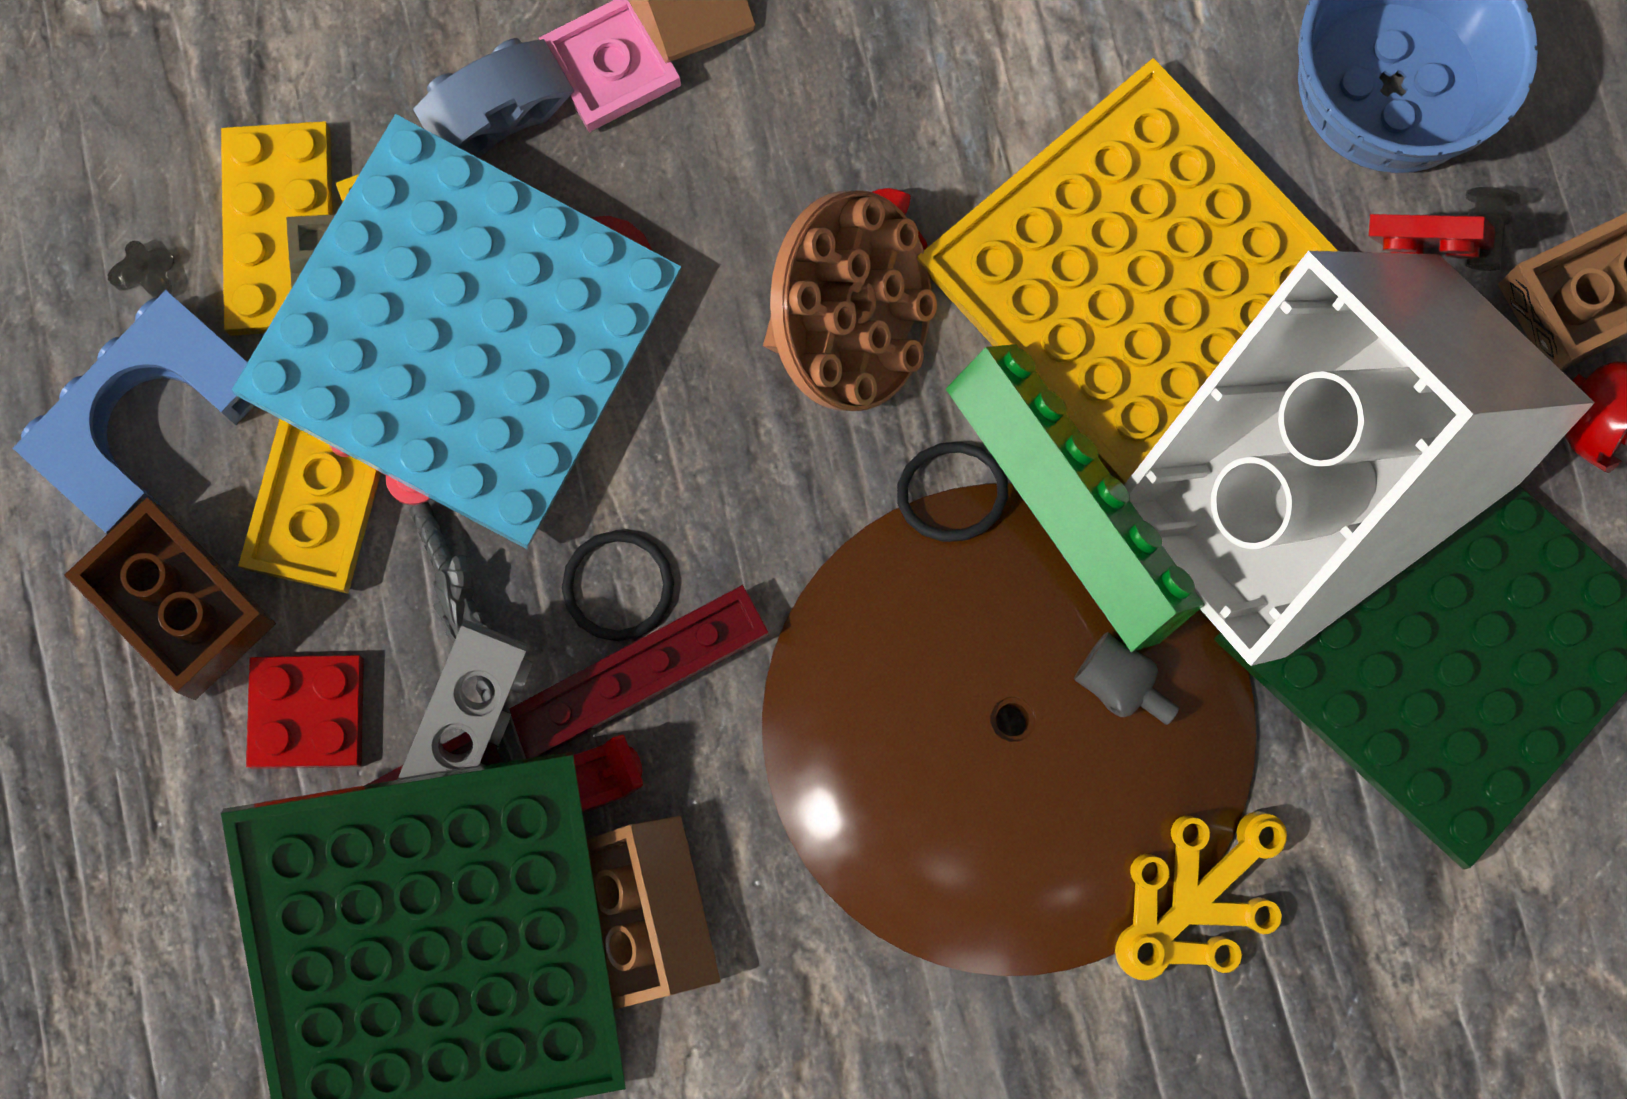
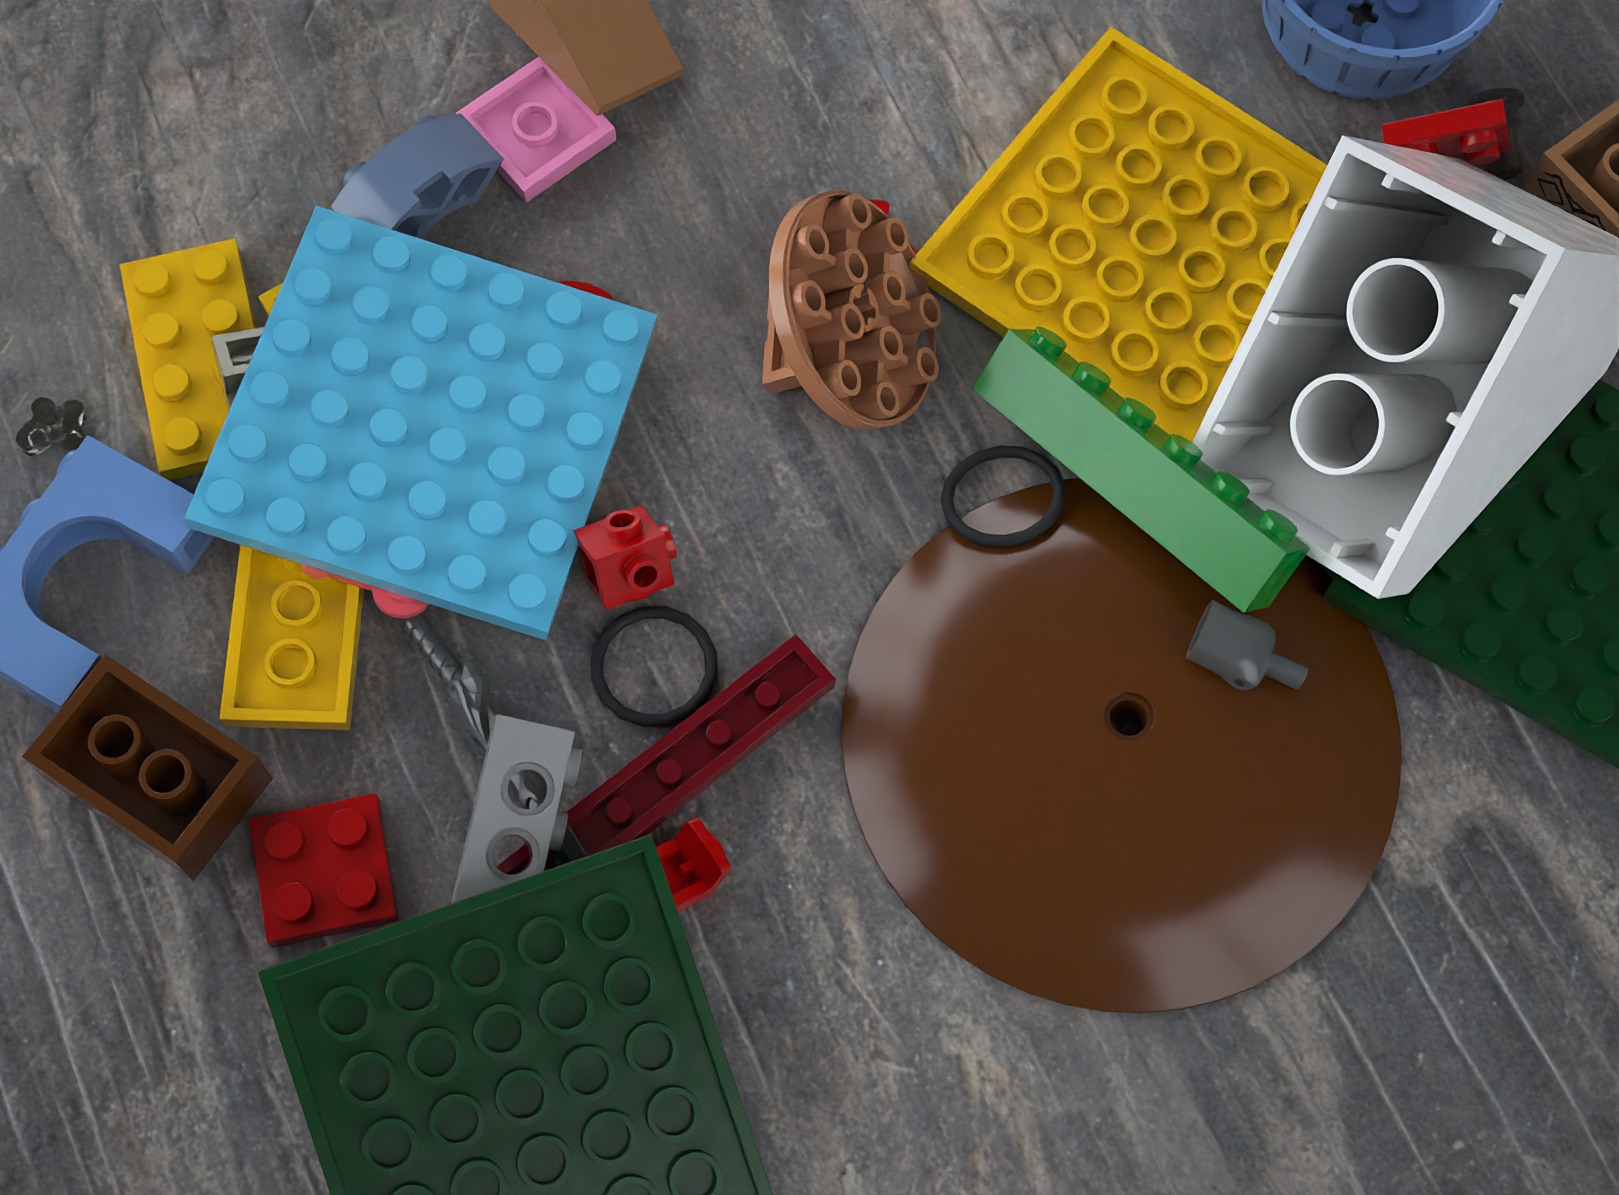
camera: 15 degrees left, 10 degrees down
medium nougat slope [587,816,721,1010] -> none
yellow plant [1115,811,1287,980] -> none
none -> red brick [573,505,677,610]

